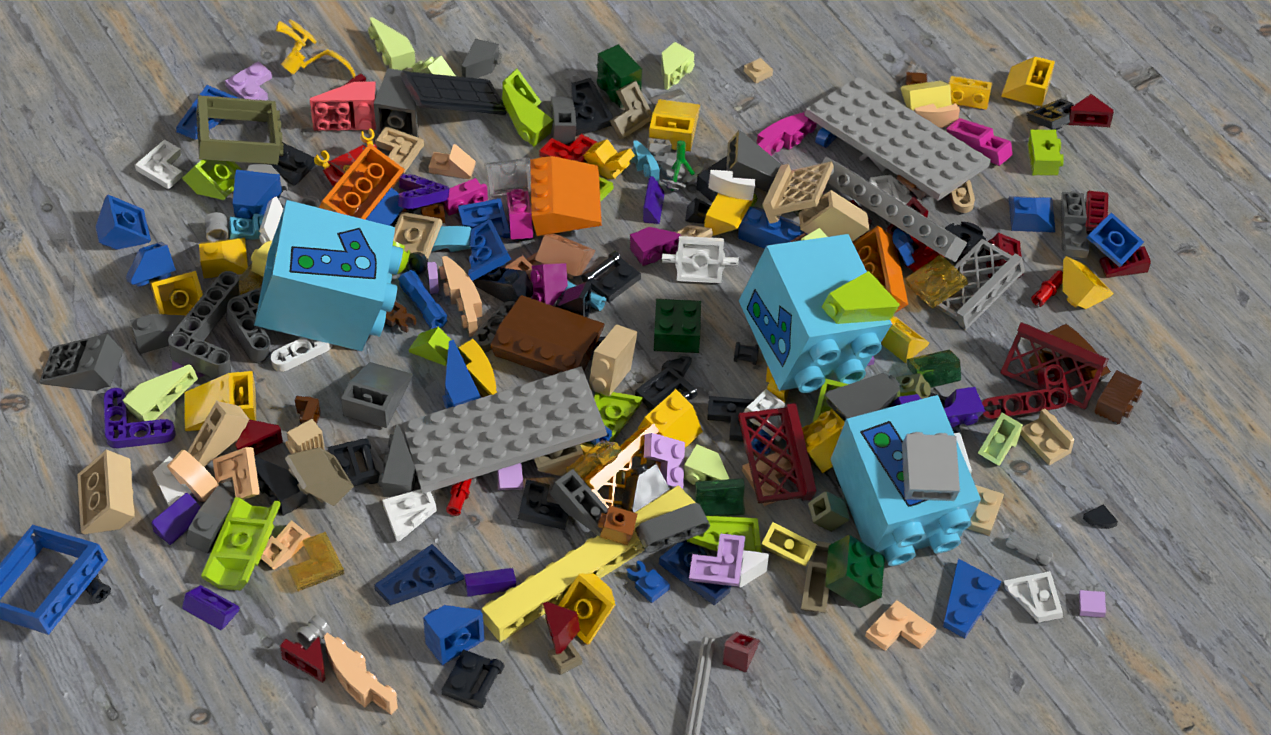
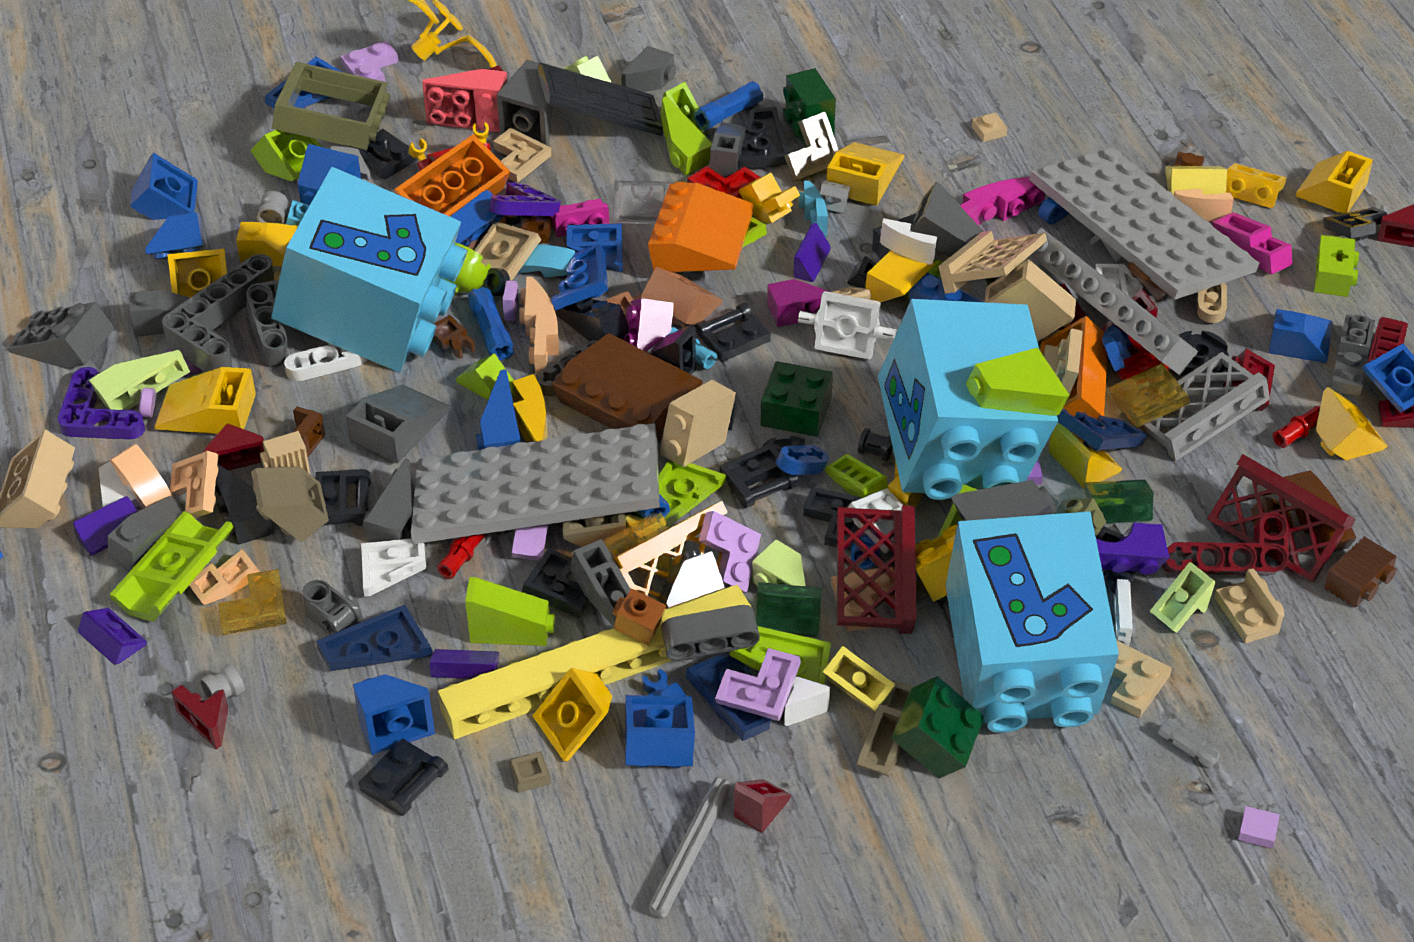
camera: 15 degrees right, 5 degrees down
white plate [135,140,183,190] -> none
tan slope [188,401,249,467] -> none
light nougat slope [324,633,398,715] -> none
yellowish green slope [368,17,416,70] -> none
light nougat slope [428,144,476,179] -> none
dark pink slope [506,189,533,239] -> none
dark red slope [543,602,580,655] -> none
yellow slope [638,389,703,448] -> none
yellowish green slope [661,42,695,90] -> none
plant [661,141,705,191] -> none
olive brick [808,491,850,532] -> none
light nougat plate [865,600,936,651] -> none
light grey brick [902,432,960,501] -> none
blue wing [943,558,1002,639] -> none
white wing [1004,571,1063,623] -> none
black tile [1083,504,1118,529] -> none
none -> lavender tile [139,387,156,418]
none -> dark grey piece [302,580,362,635]
none -> lime slope [465,577,555,646]
none -> blue slope [625,695,695,768]
none -> blue axle [693,81,763,131]
none -> blue beam [776,445,829,475]
none -> lime slope [824,454,888,498]
none -> tan bracket [1043,328,1083,395]
none -> dark blue wing [1057,409,1147,451]

